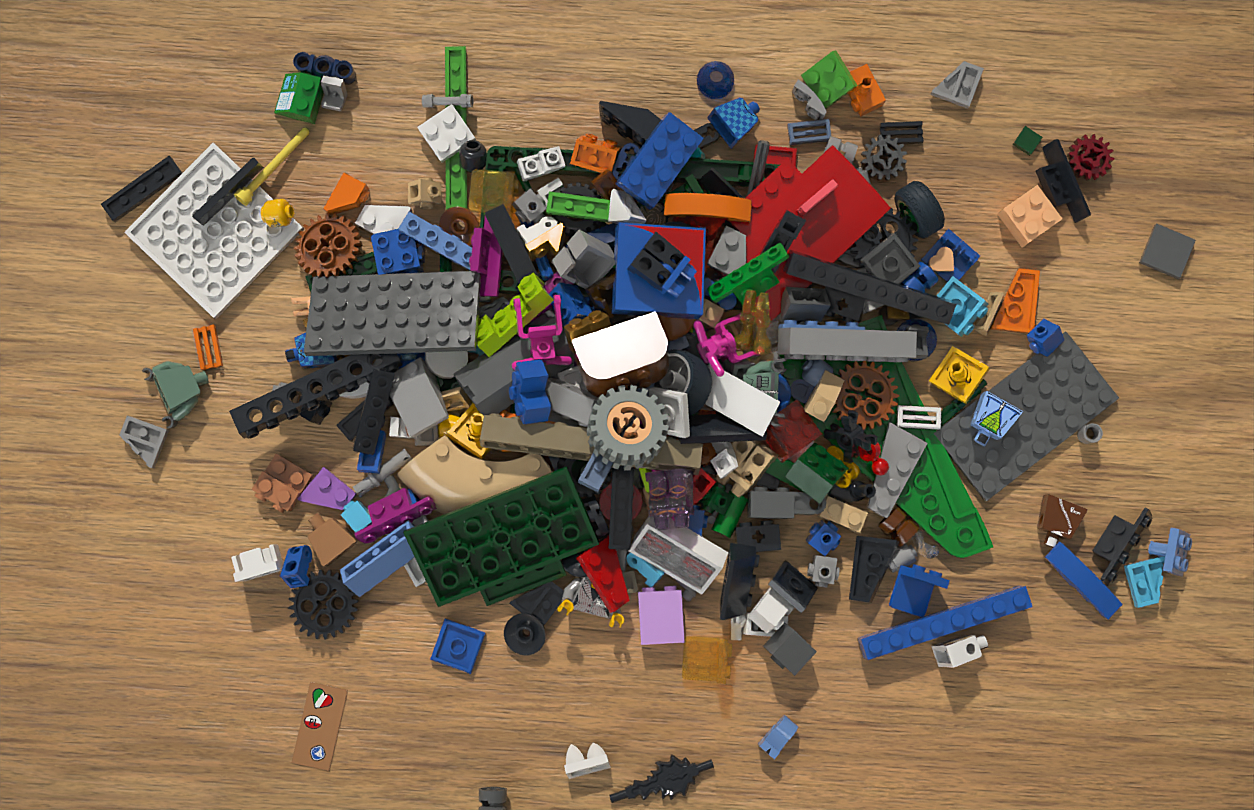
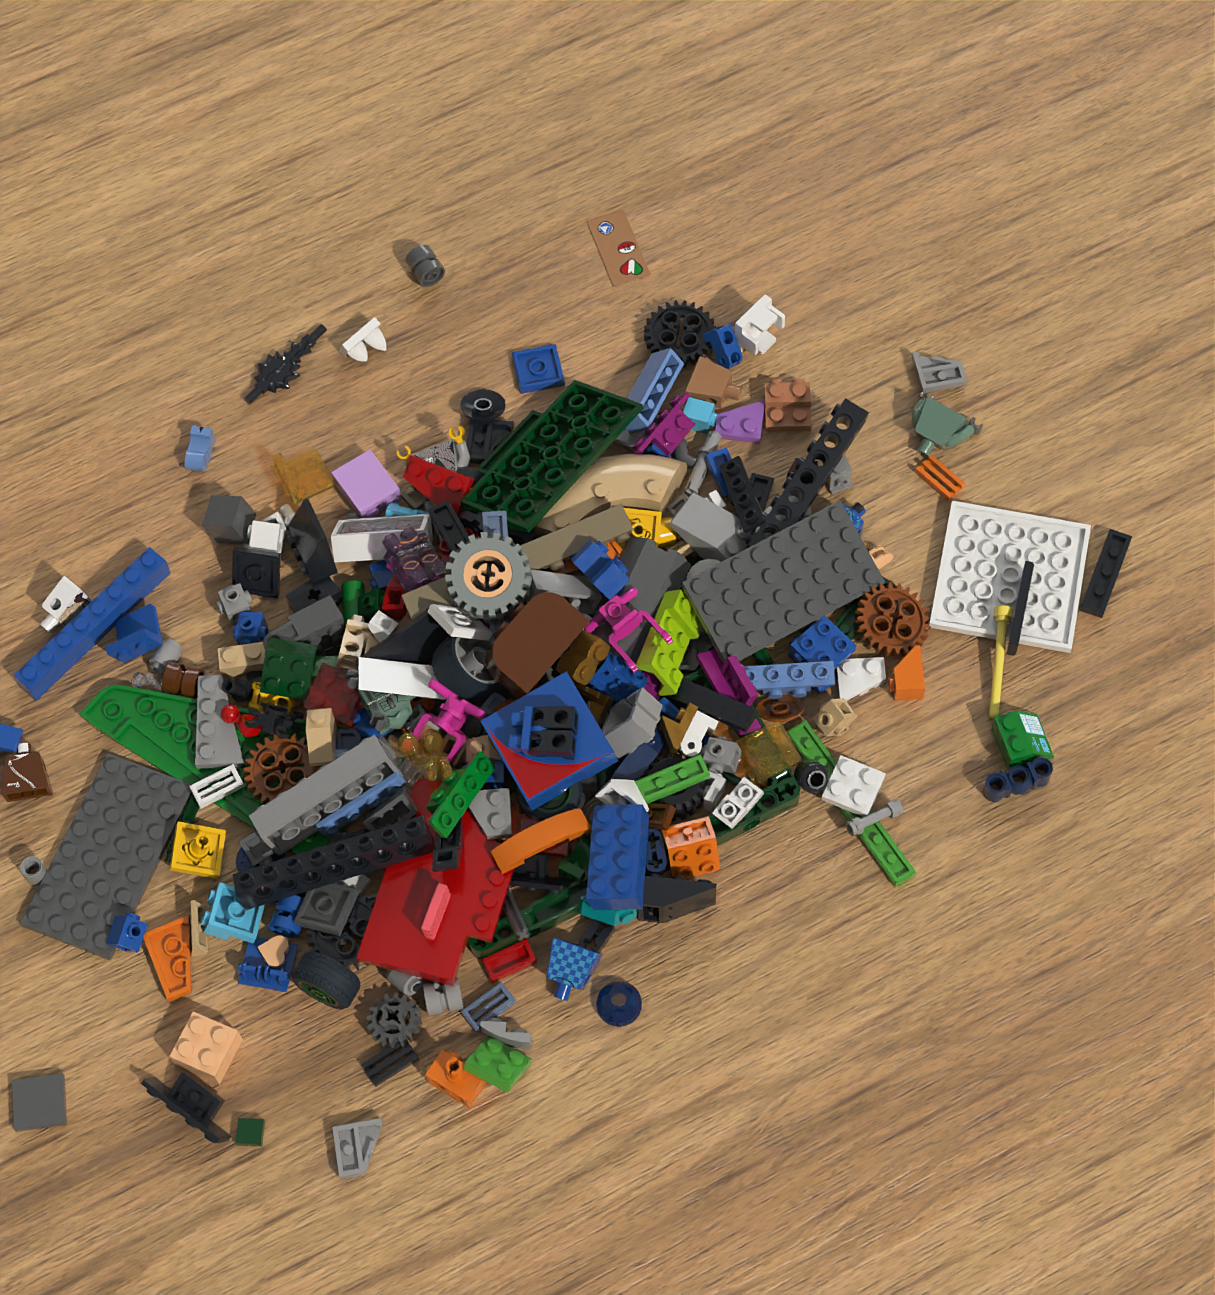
camera: 150 degrees right, 20 degrees down
yellow head [261,199,295,227] -> none
light grey bracket [321,76,348,111] -> none
black wing [849,536,900,603] -> none
torso [971,391,1023,446] -> none
dark red gear [1066,134,1114,181] -> none

